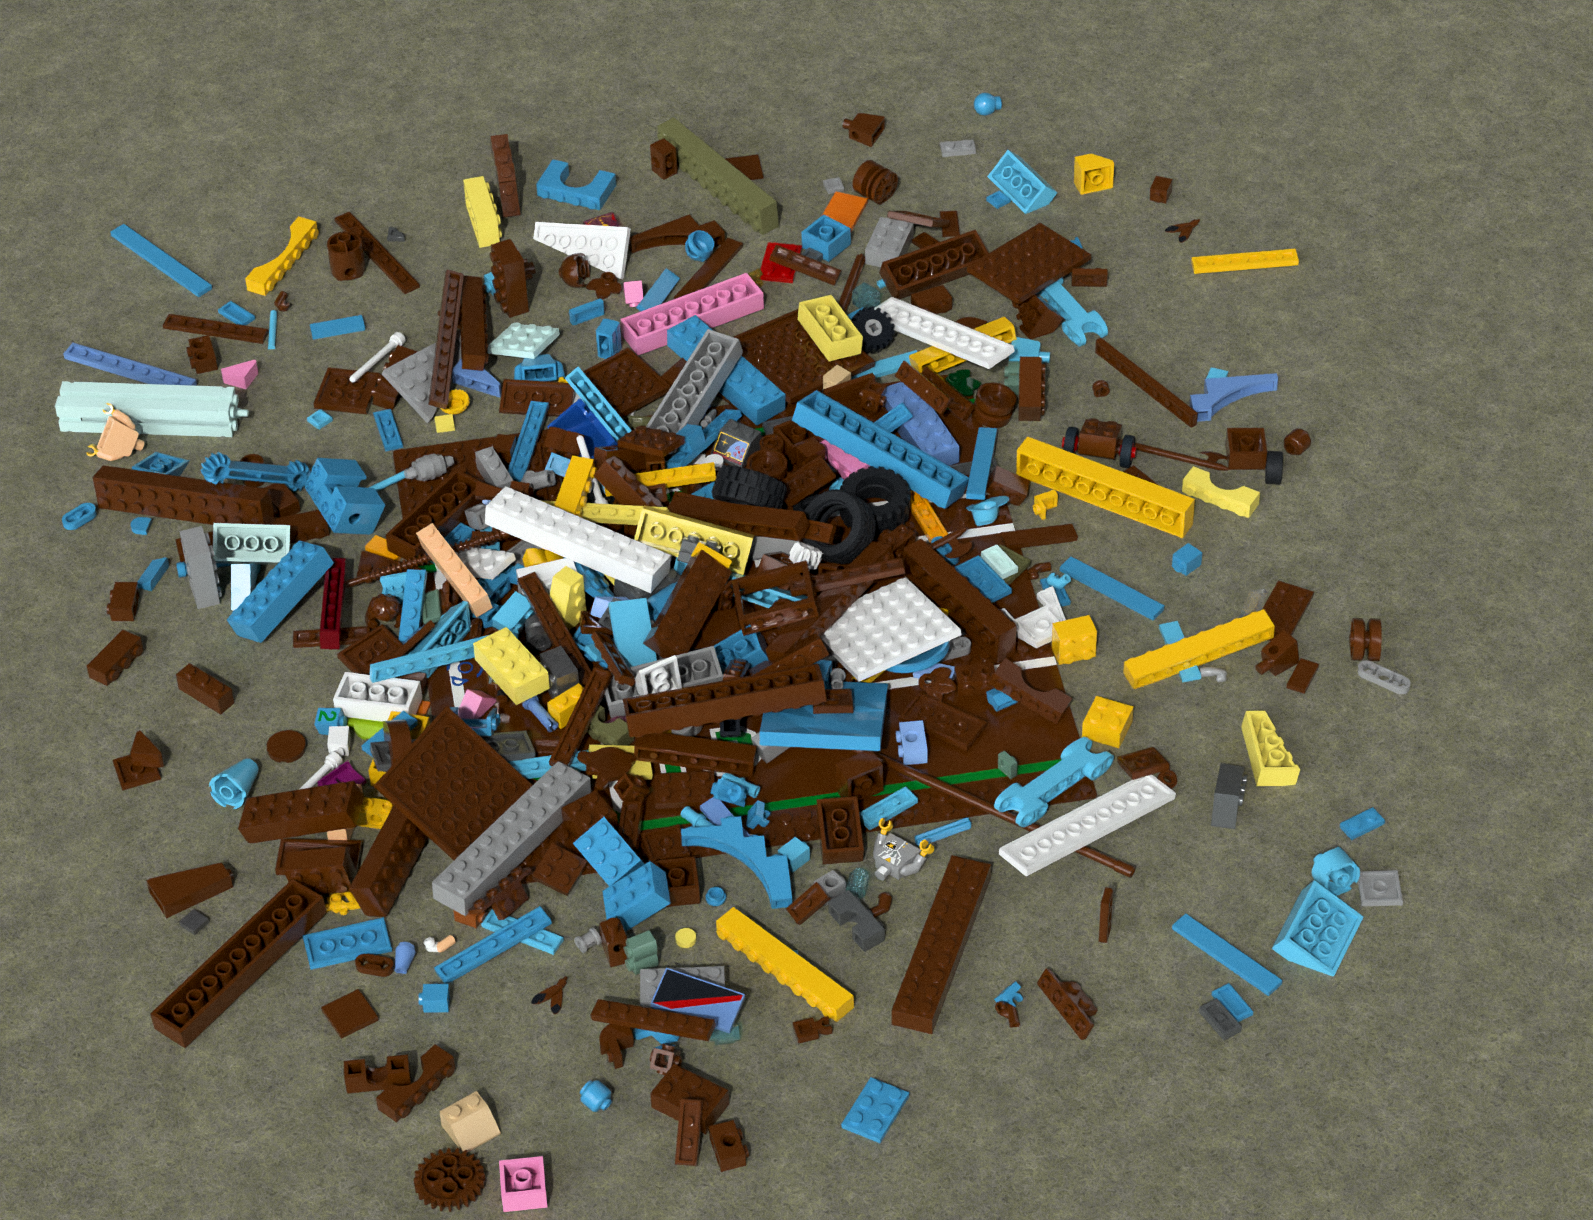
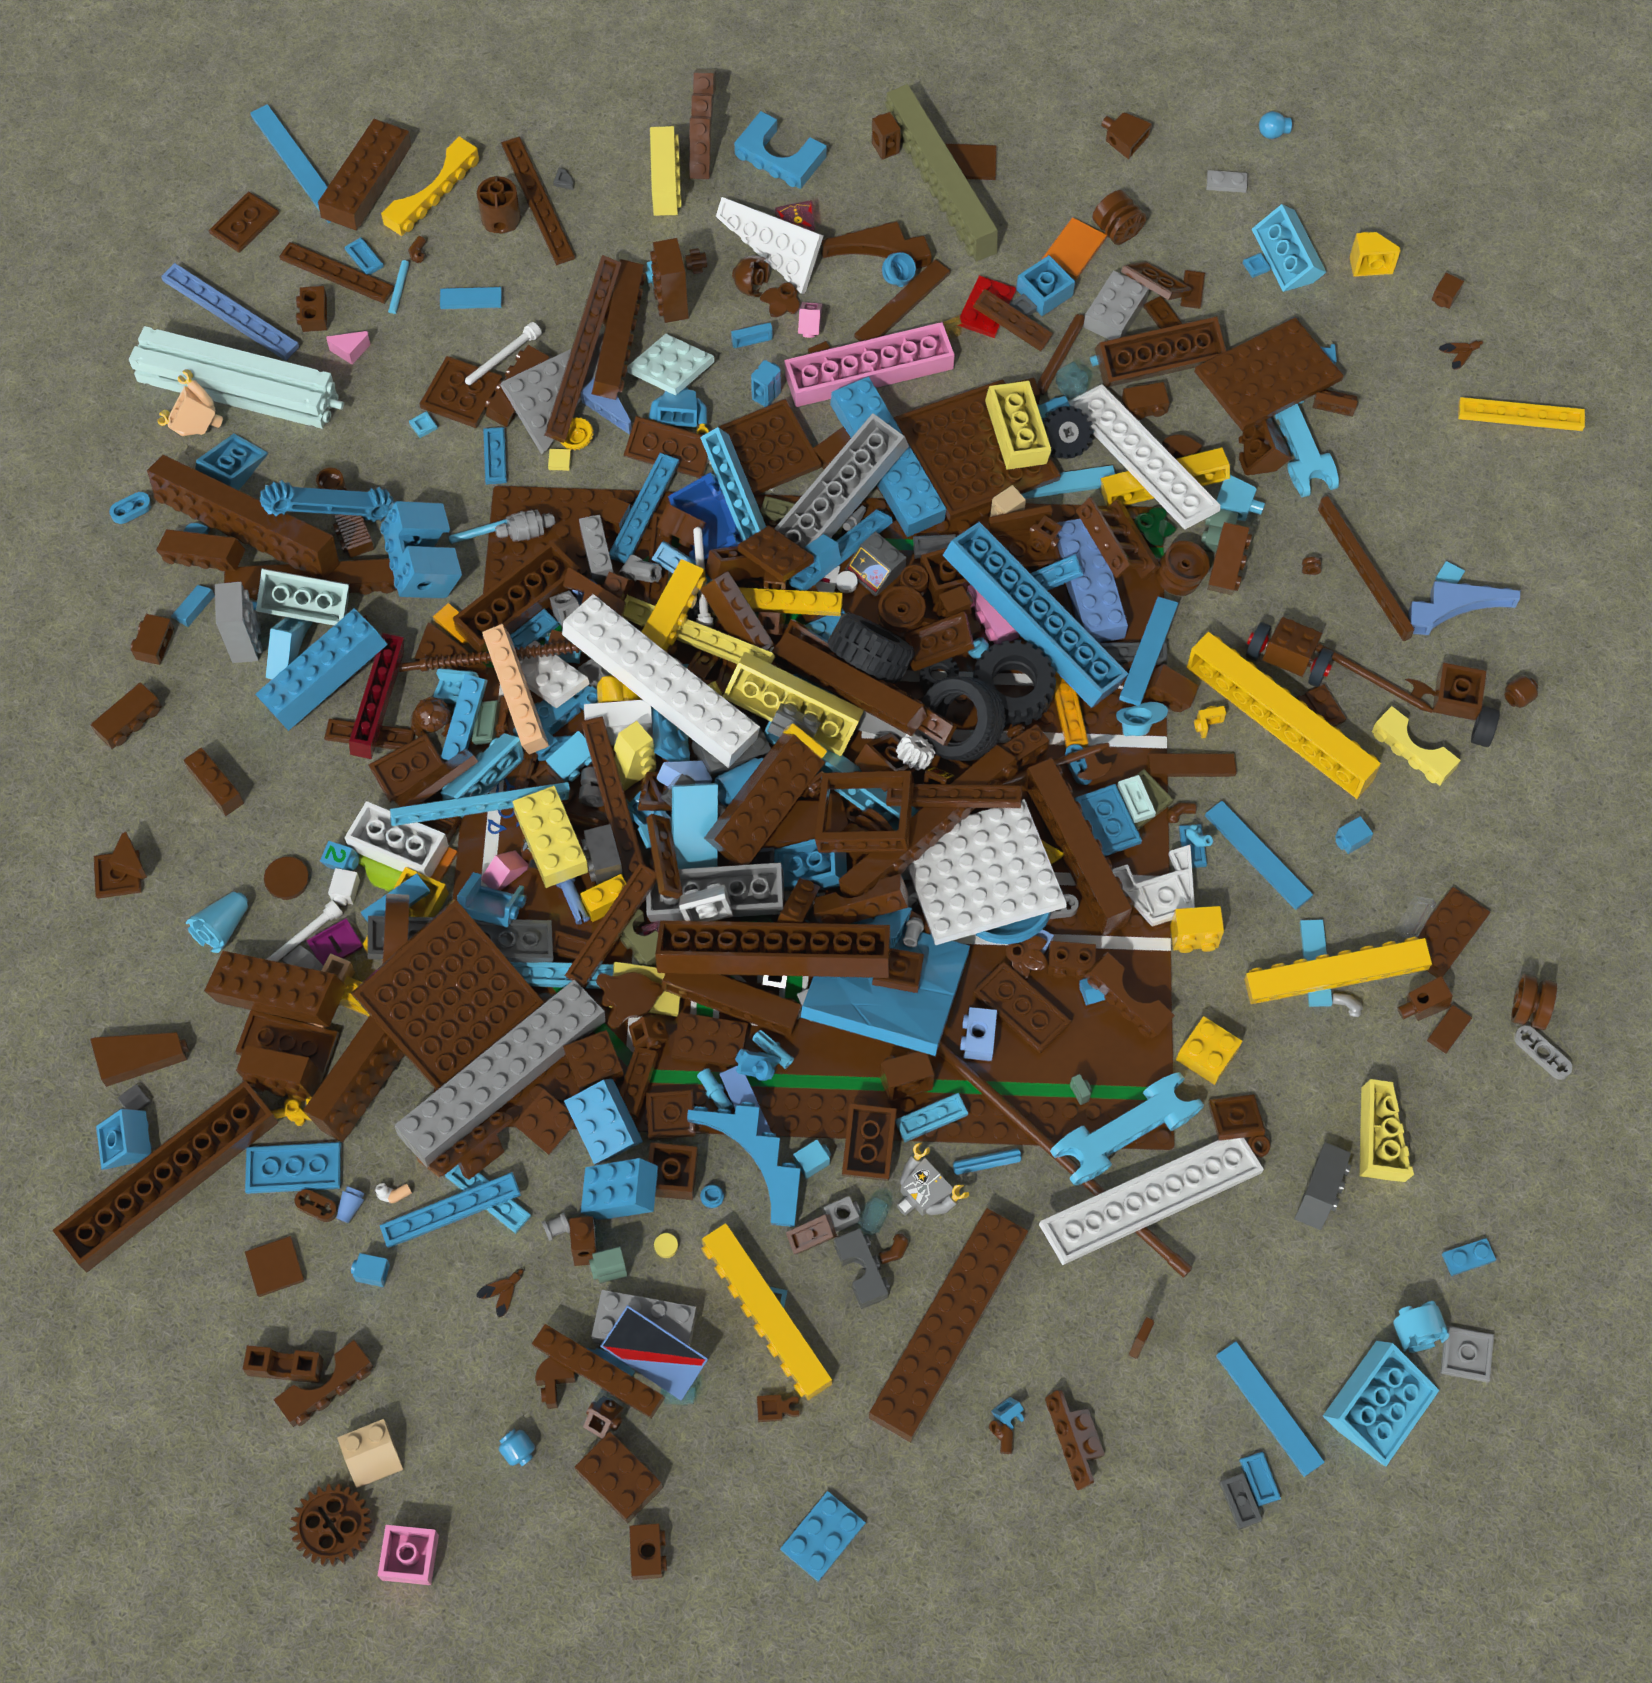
camera: 10 degrees right, 20 degrees up
dark azure tile [636,268,680,311] -> none
reddish brown tile [675,1099,703,1166] -> none
dark azure tile [746,800,770,829] -> none
light grey tile [823,177,844,194] -> none
none -> dark azure slope [96,1109,152,1170]
none -> reddish brown brick [156,529,246,571]
none -> reddish brown tile [209,191,279,253]
none -> reddish brown brick [318,119,411,231]

